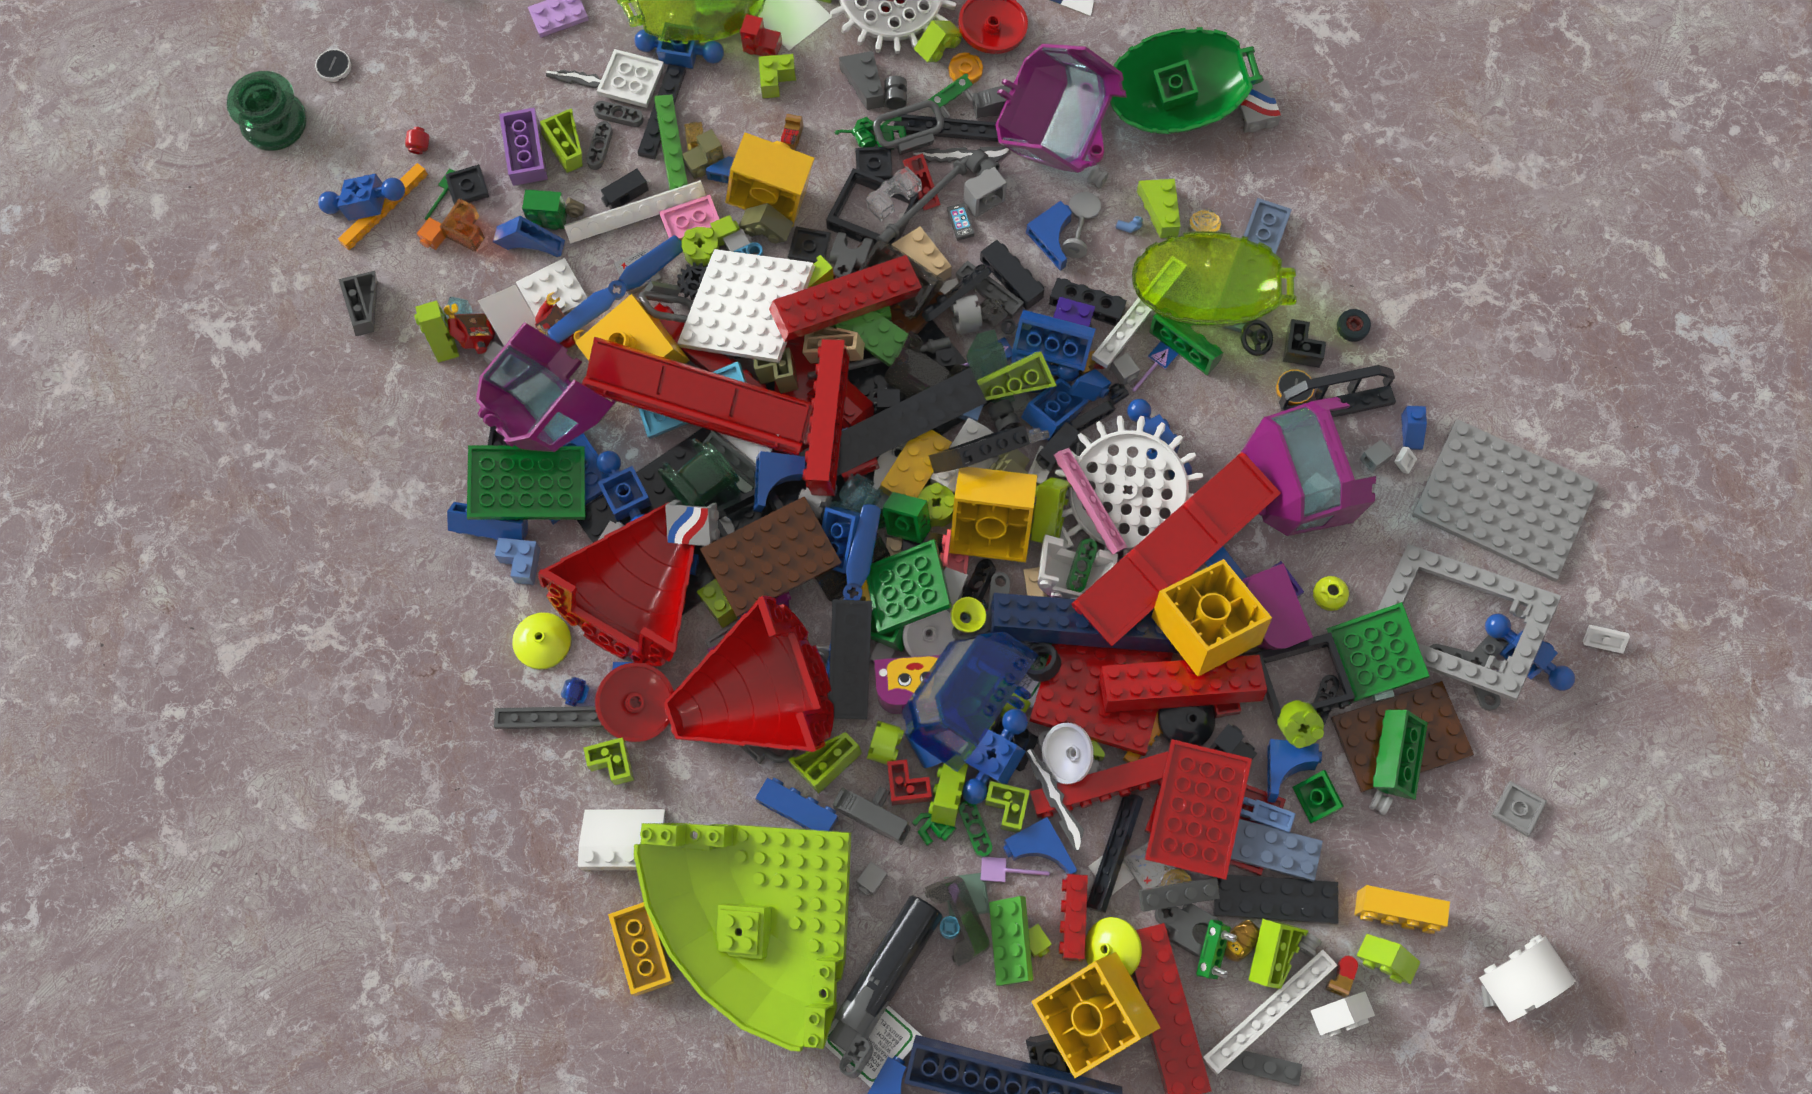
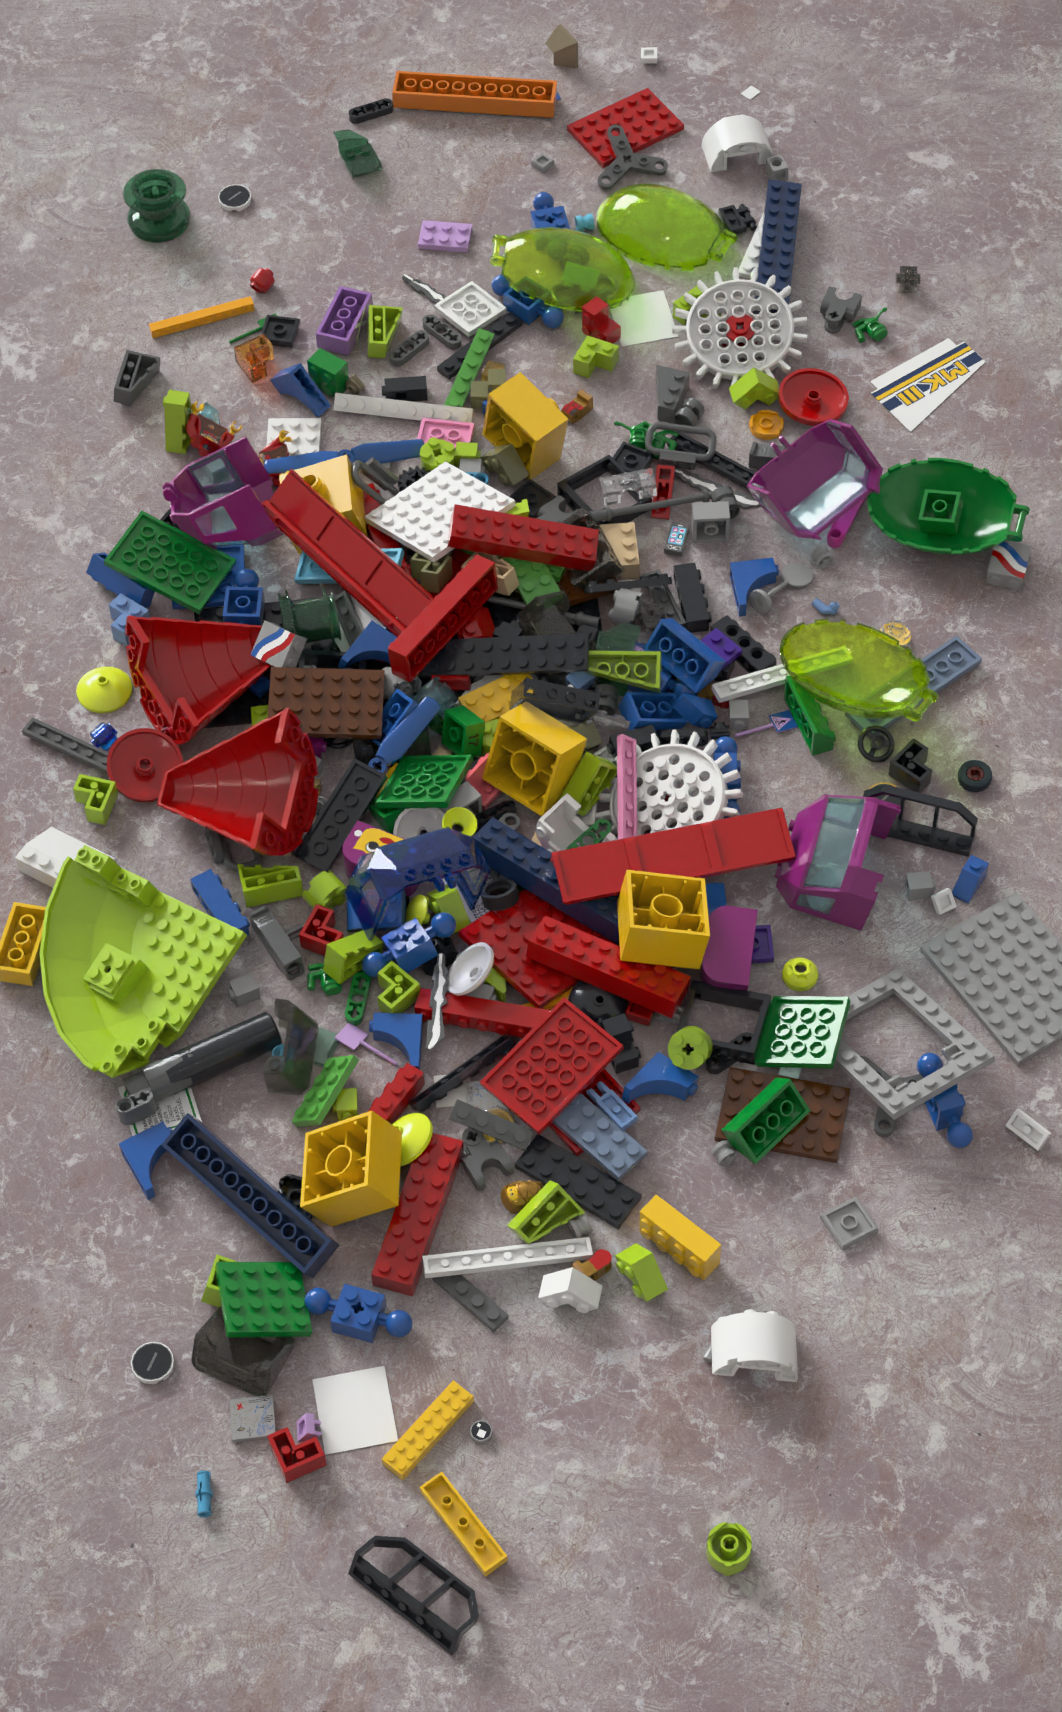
camera: 30 degrees right, 15 degrees down
blue brick [318,173,405,221] -> none
orange brick [417,217,448,250] -> none
white sticker [478,285,537,346] -> none
green piece [928,74,973,118] -> none
lime wedge [1137,179,1181,238] -> none
green piece [1196,920,1237,979] -> none
green slope [1292,770,1344,824] -> none

